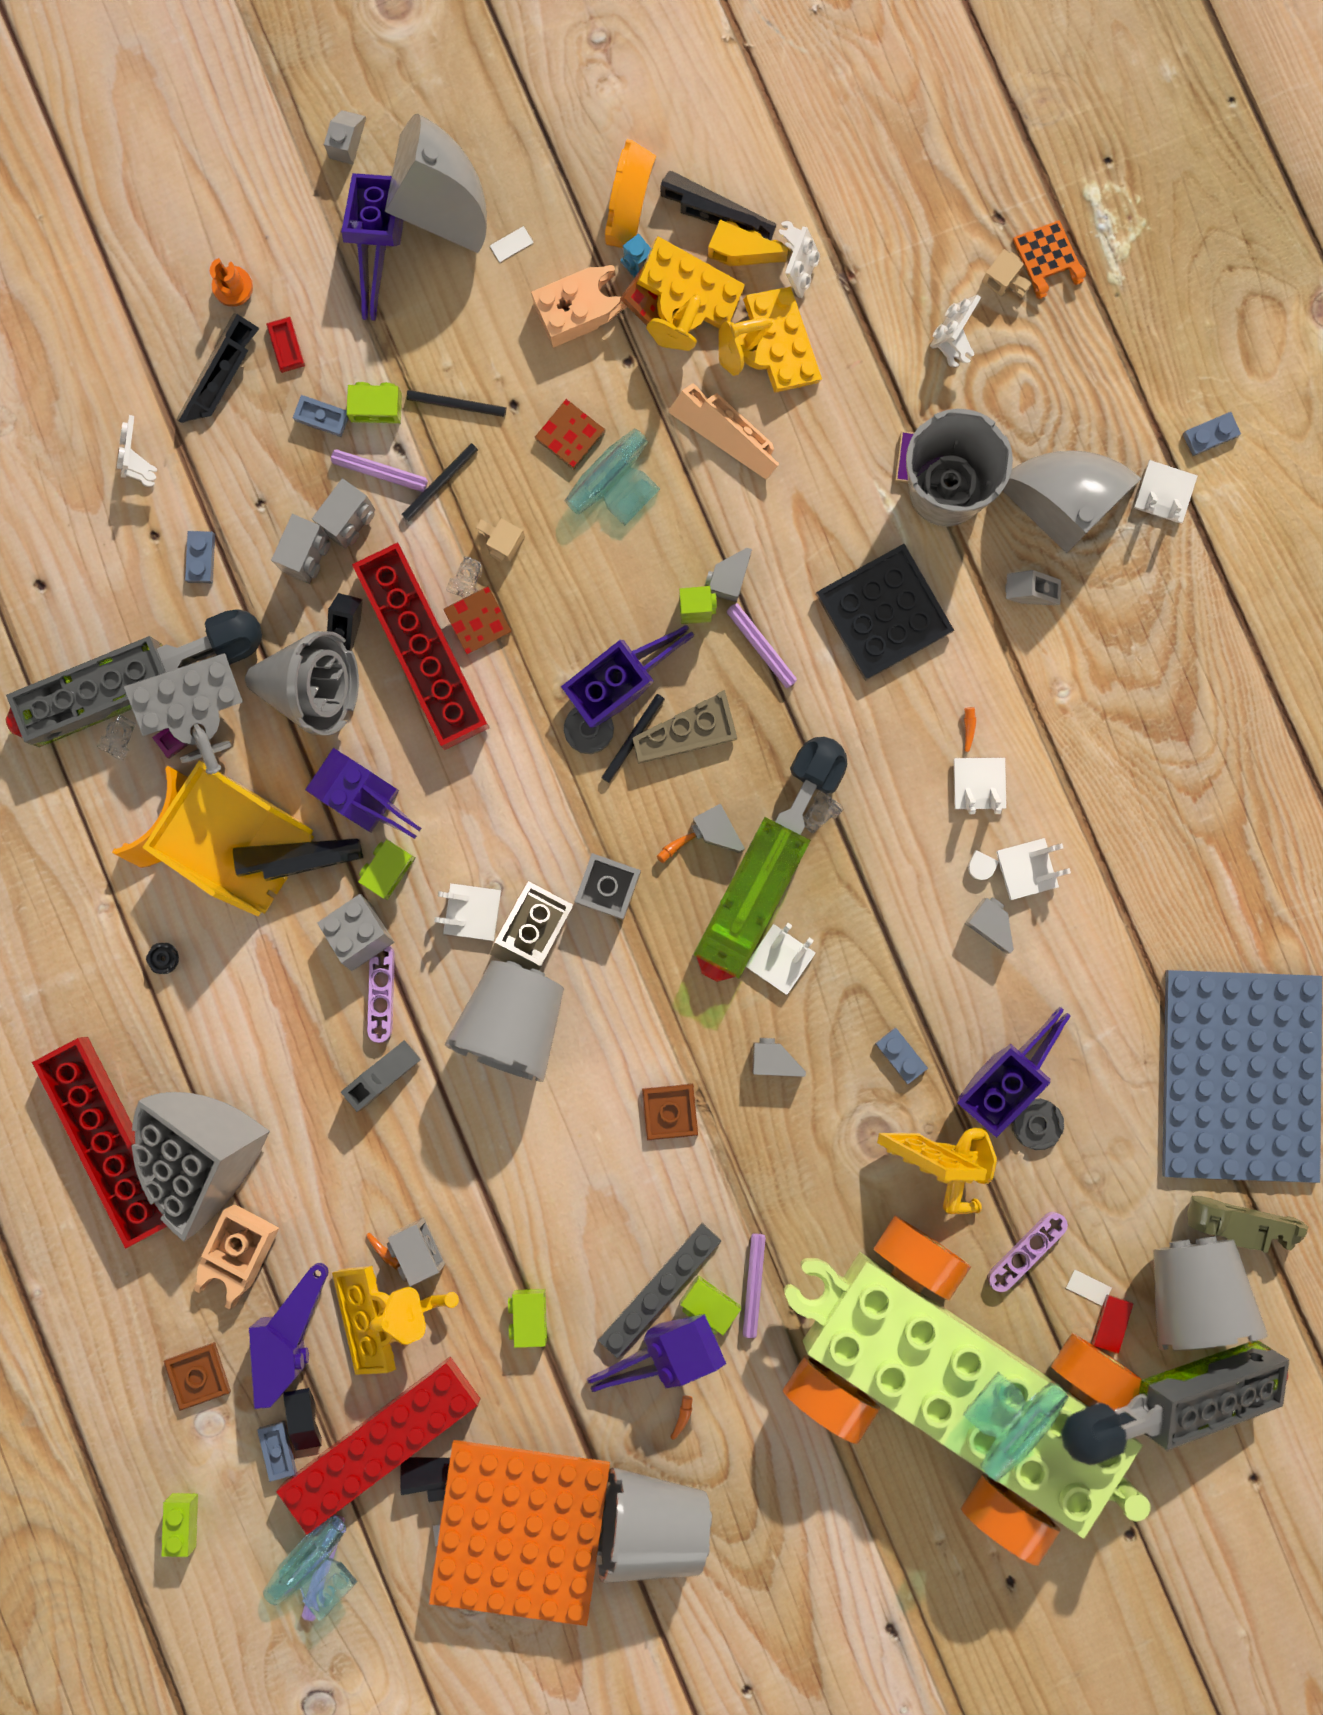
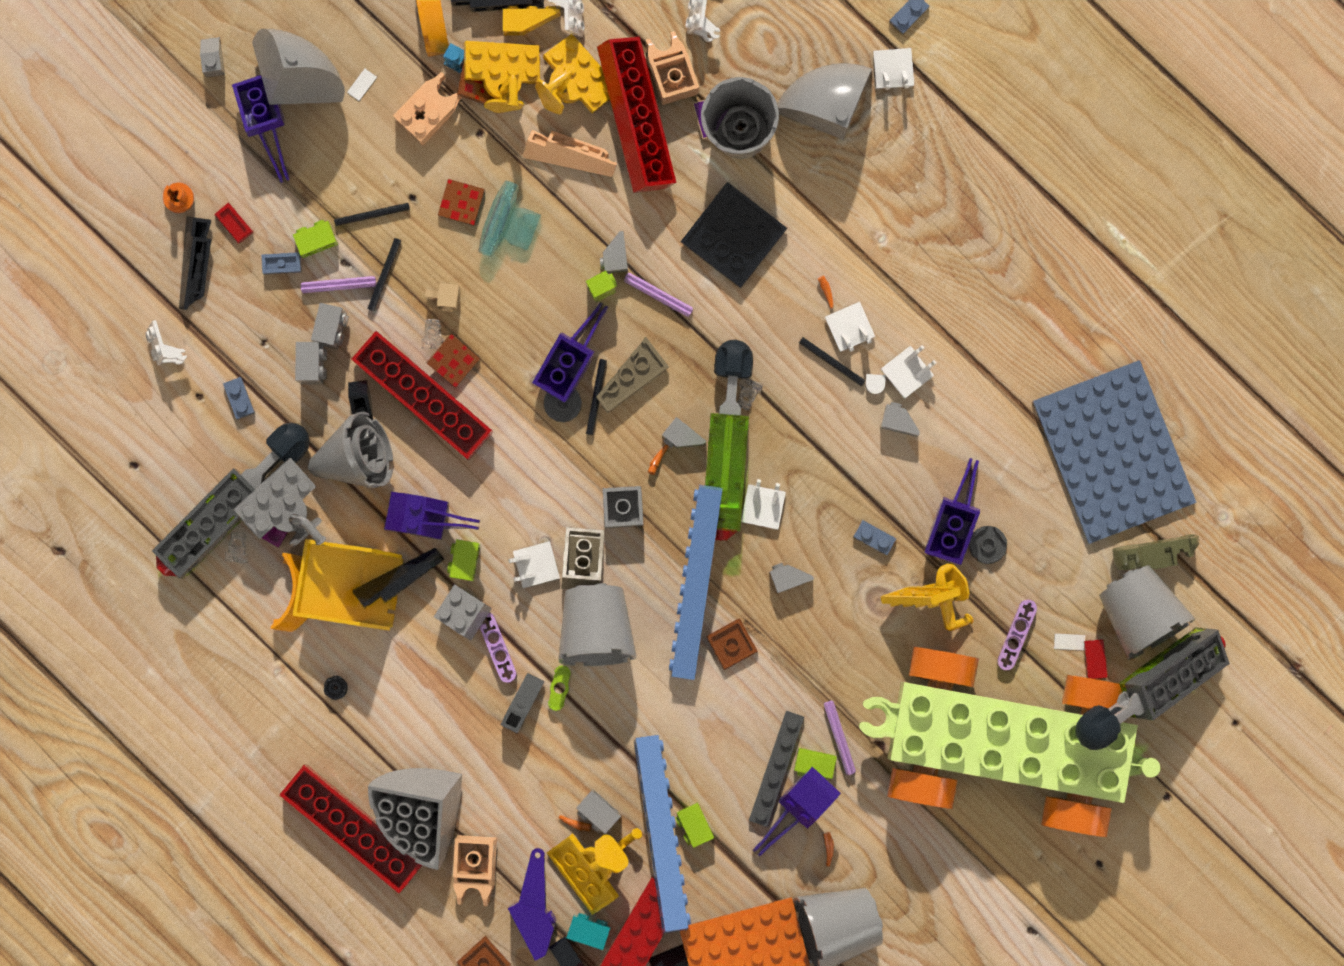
camera: 20 degrees left, 0 degrees up
clear light blue plate [963,1371,1069,1482] -> none
light grey slope [1005,570,1061,605] -> none
none -> lime piece [548,665,571,711]
none -> teal brick [566,913,611,950]
none -> red brick [597,37,677,193]
none -> medium blue brick [634,735,691,933]
none -> light nougat brick [645,31,699,105]
none -> medium blue brick [669,485,723,680]
none -> black piece [799,337,866,386]

